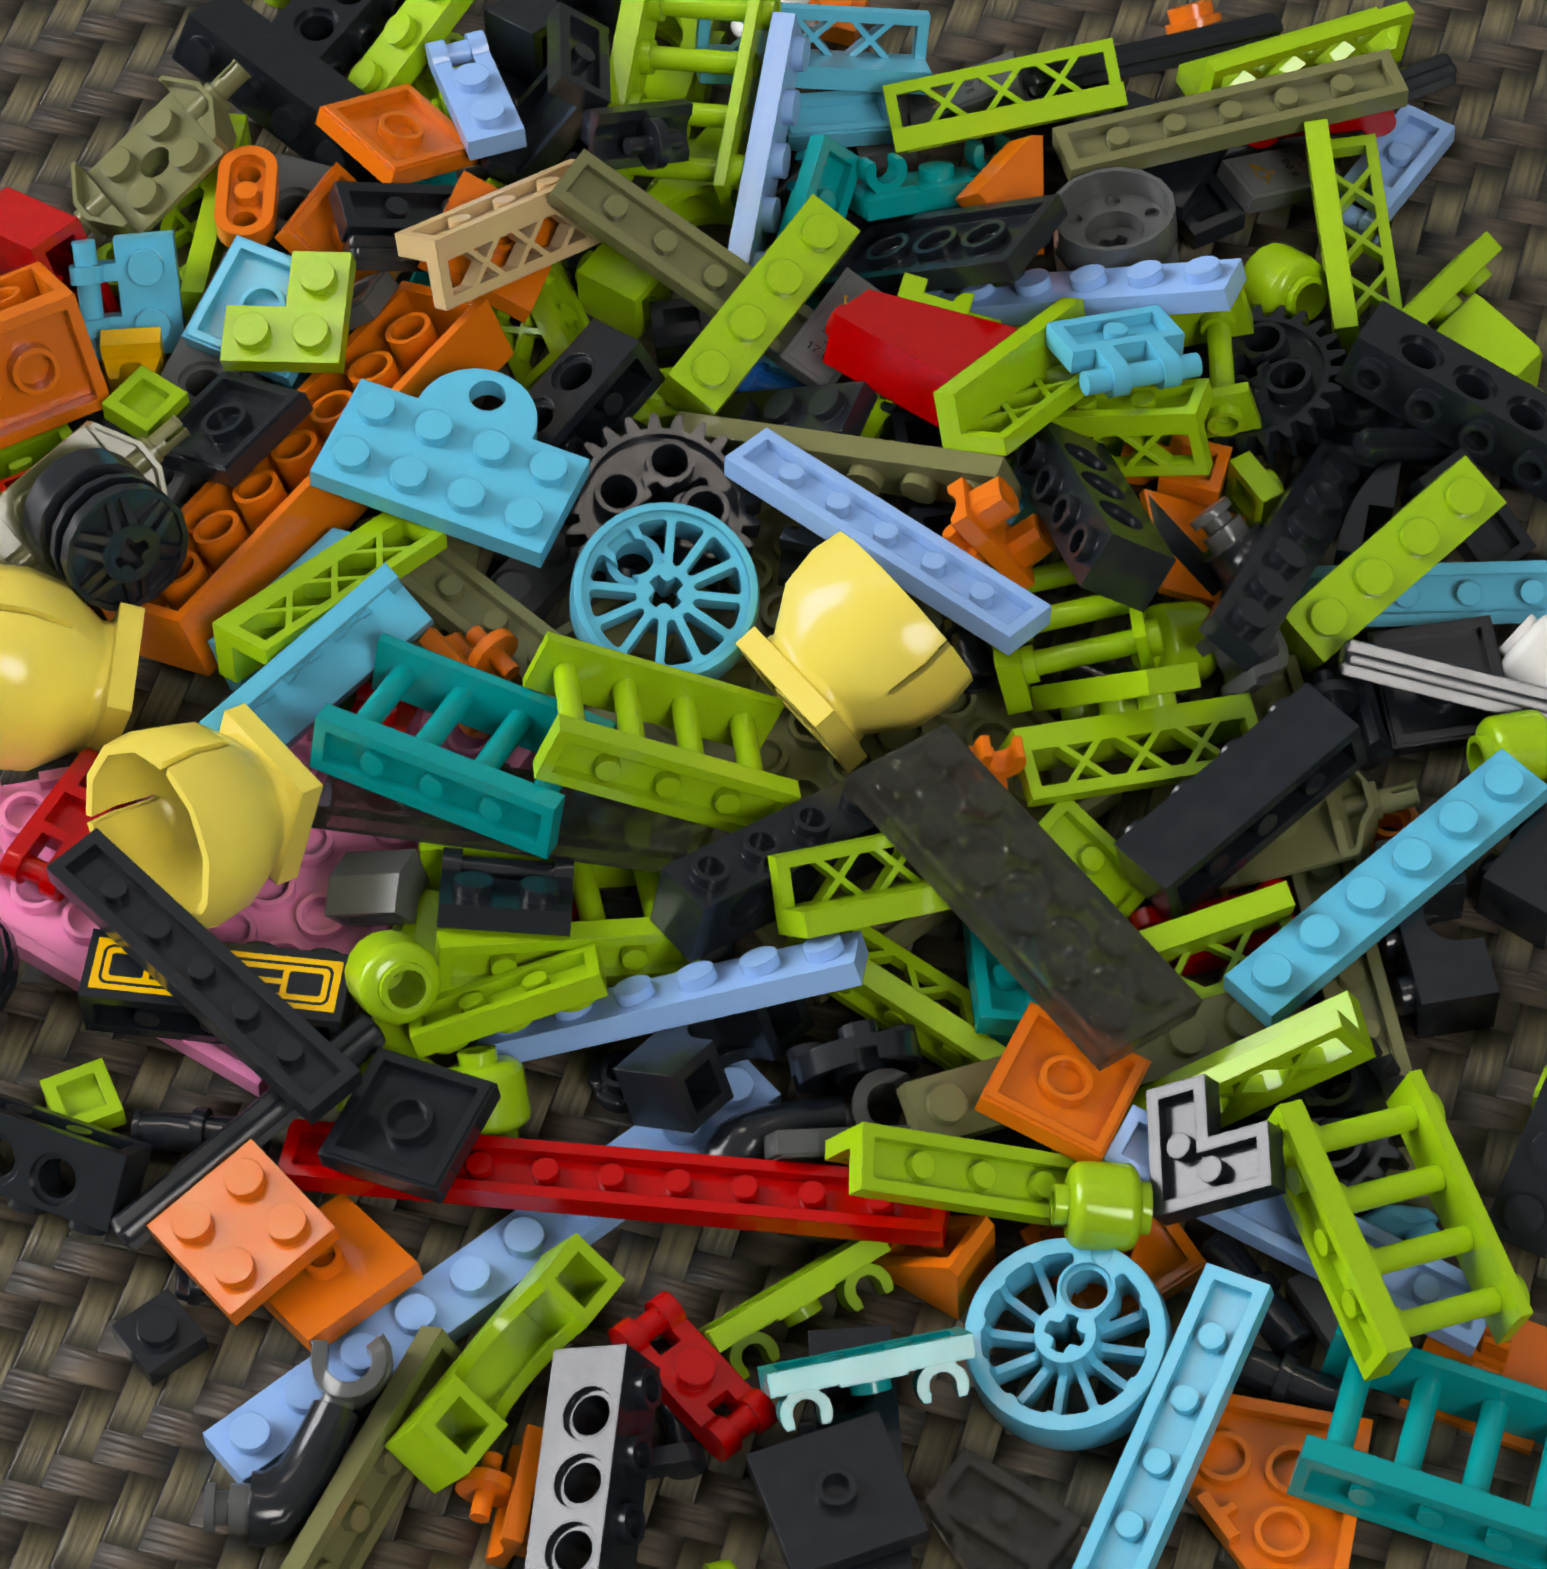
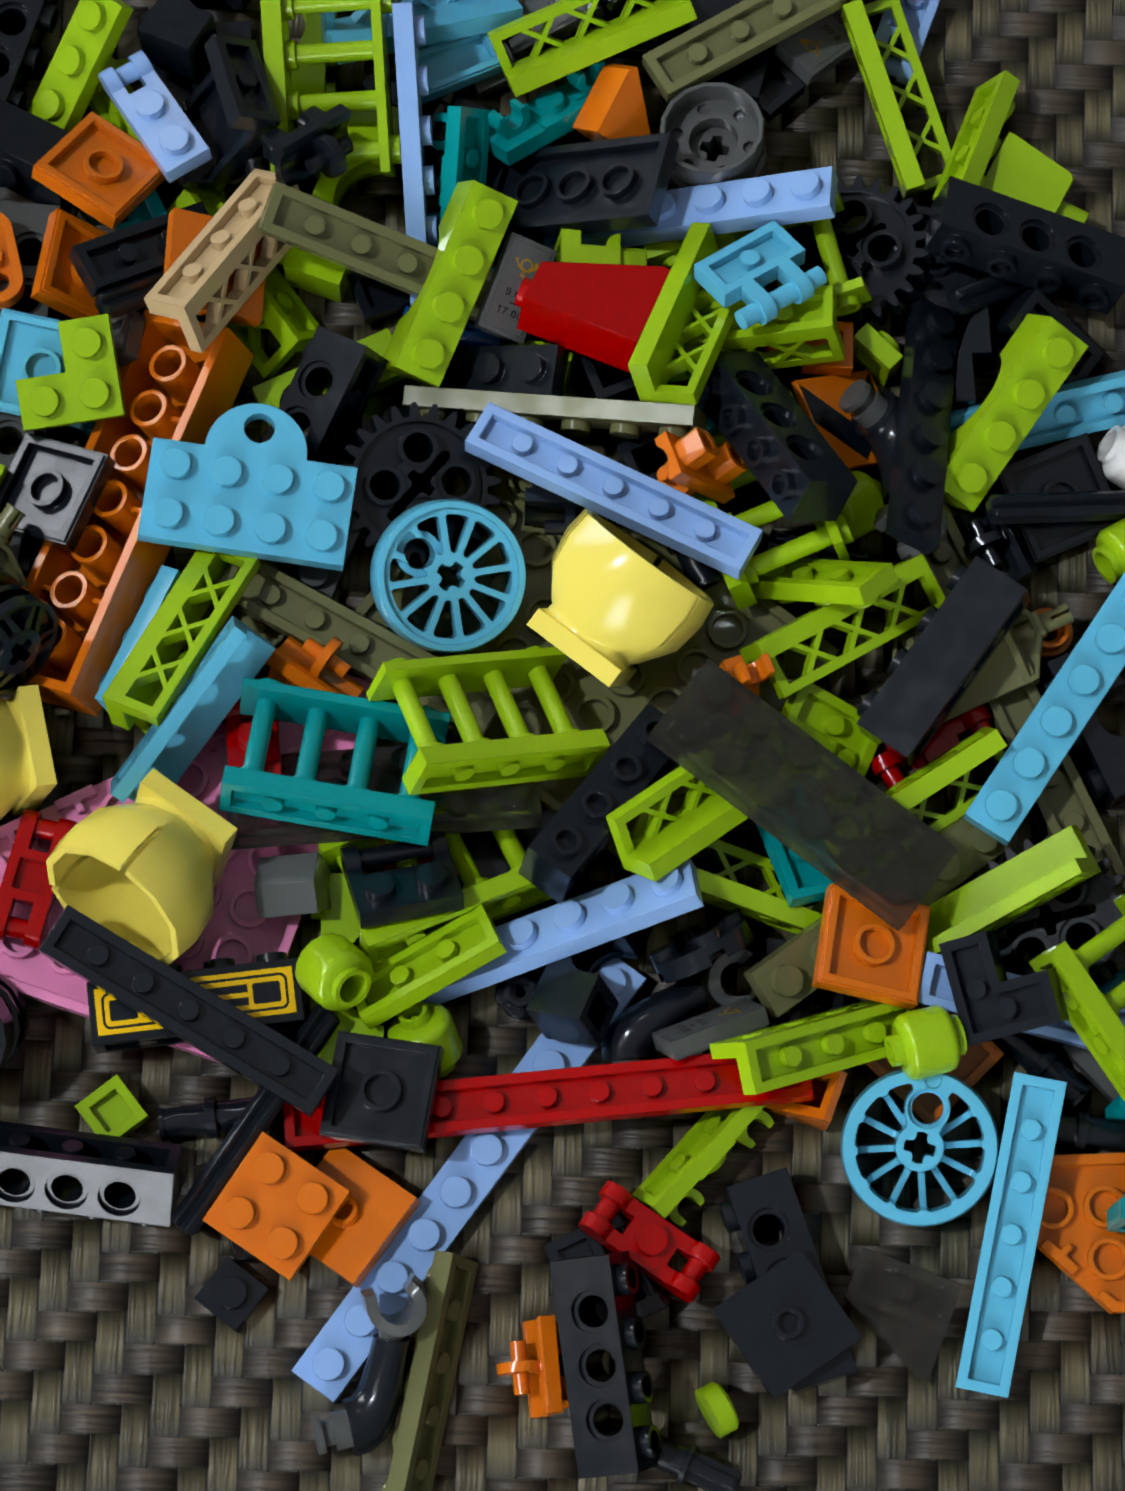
camera: 20 degrees left, 20 degrees up
lime arch [384,1233,625,1494] -> none
plate [757,1326,977,1432] -> none
lime head [1243,243,1327,321] -> none

